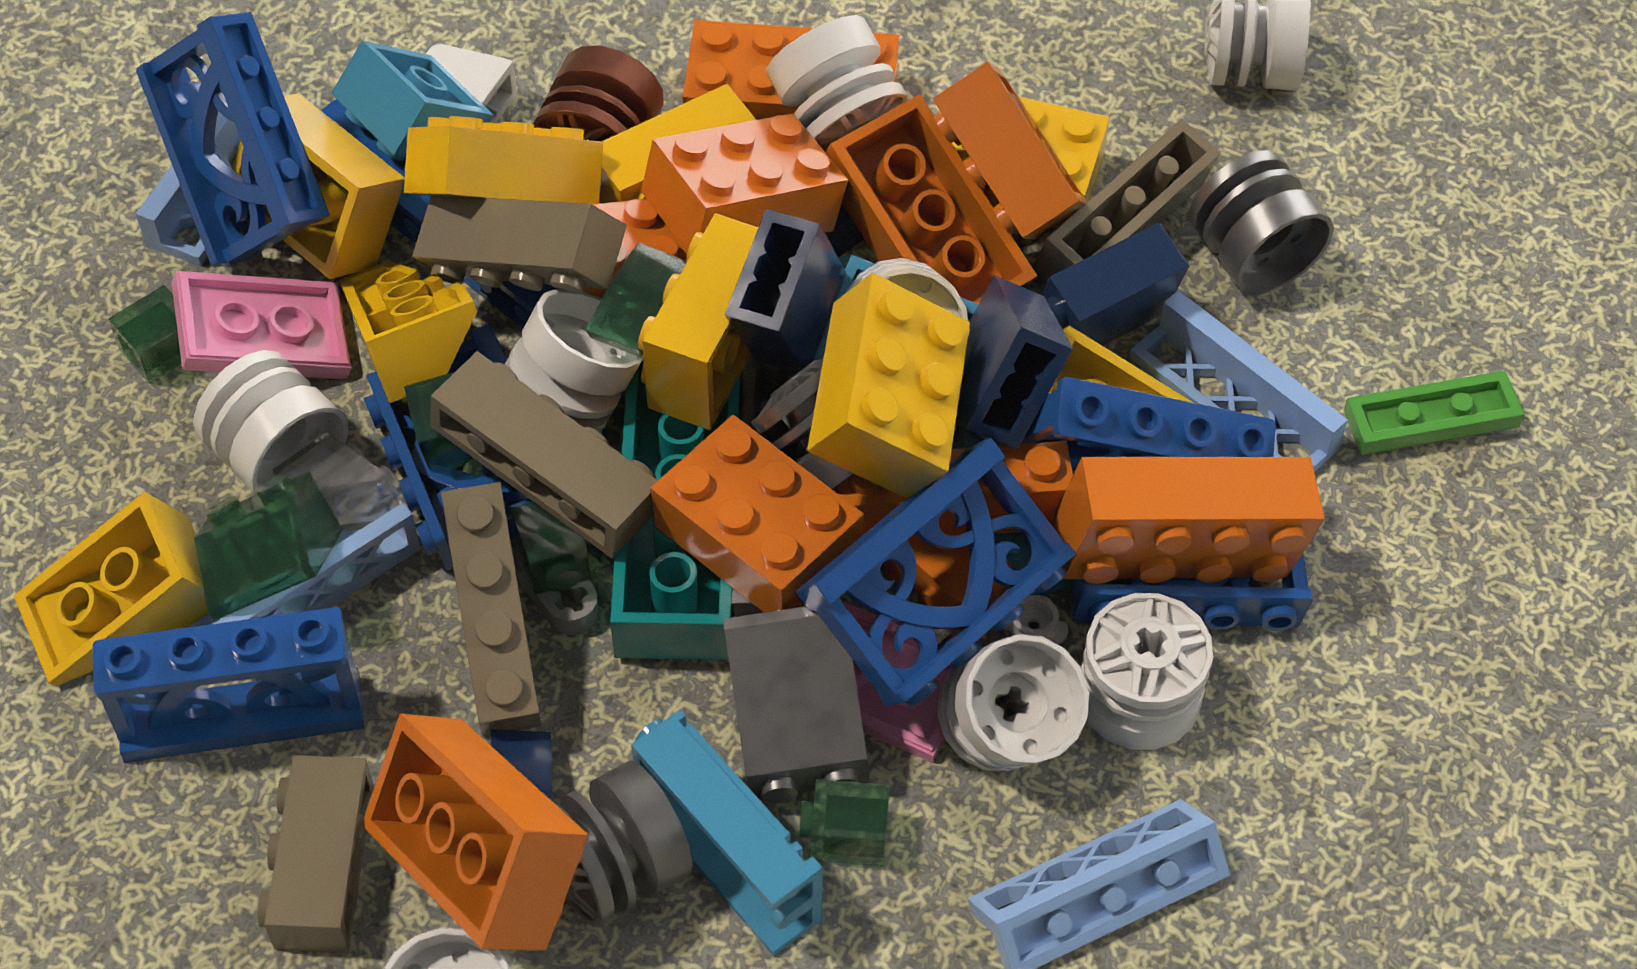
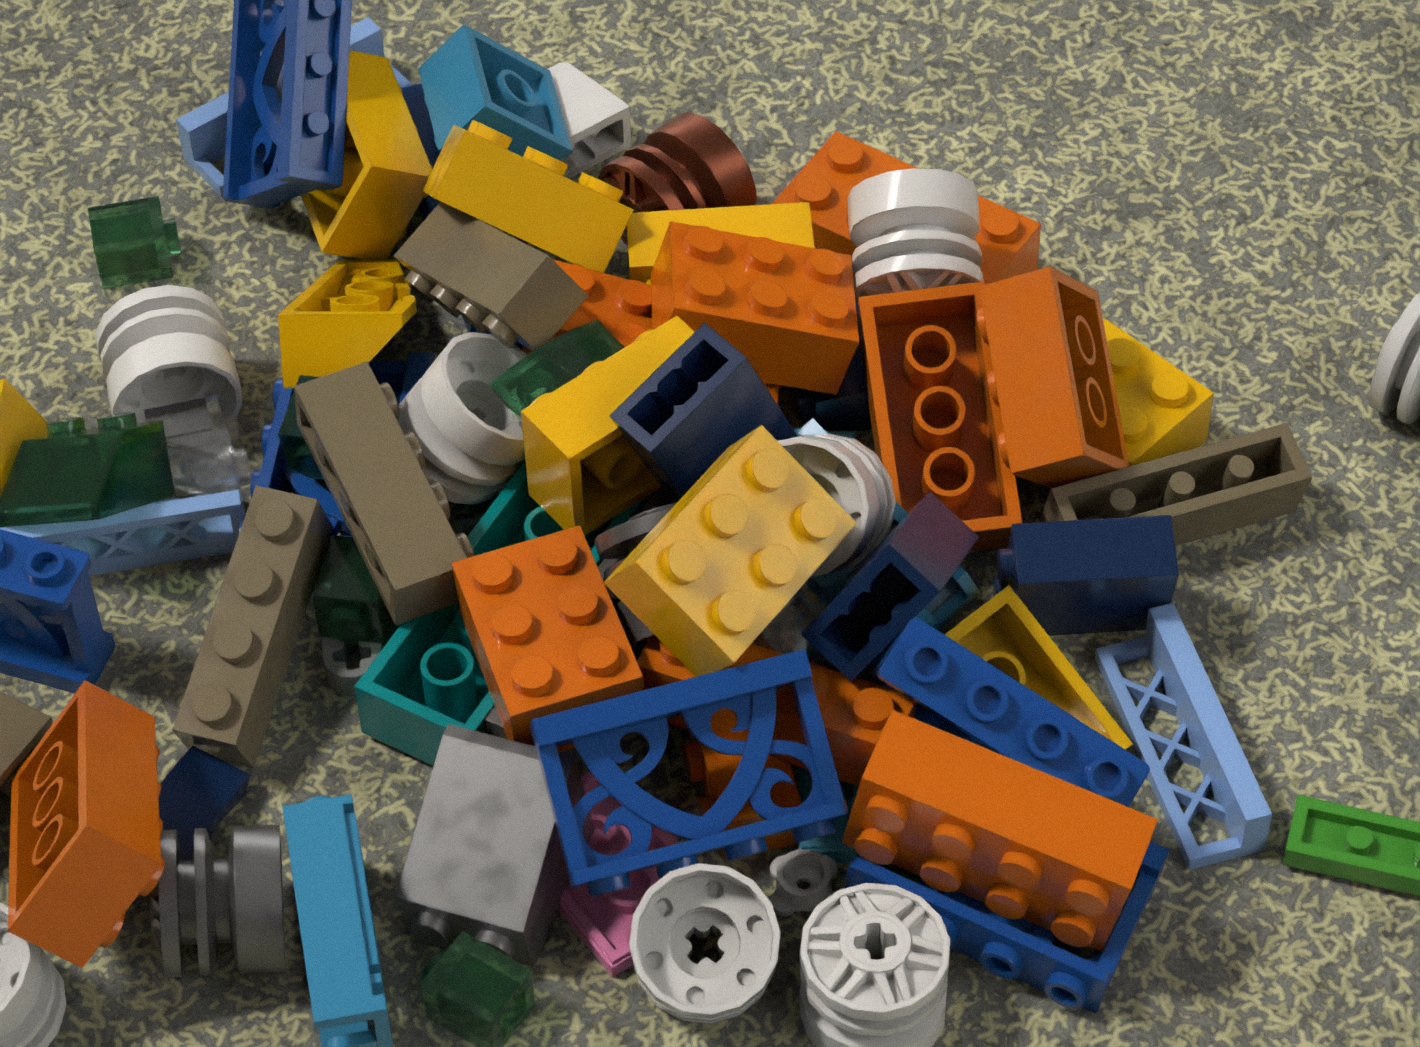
camera: 30 degrees right, 5 degrees down
bright pink tile [172,271,352,379] -> none
flat silver wheel [1188,150,1334,295] -> none

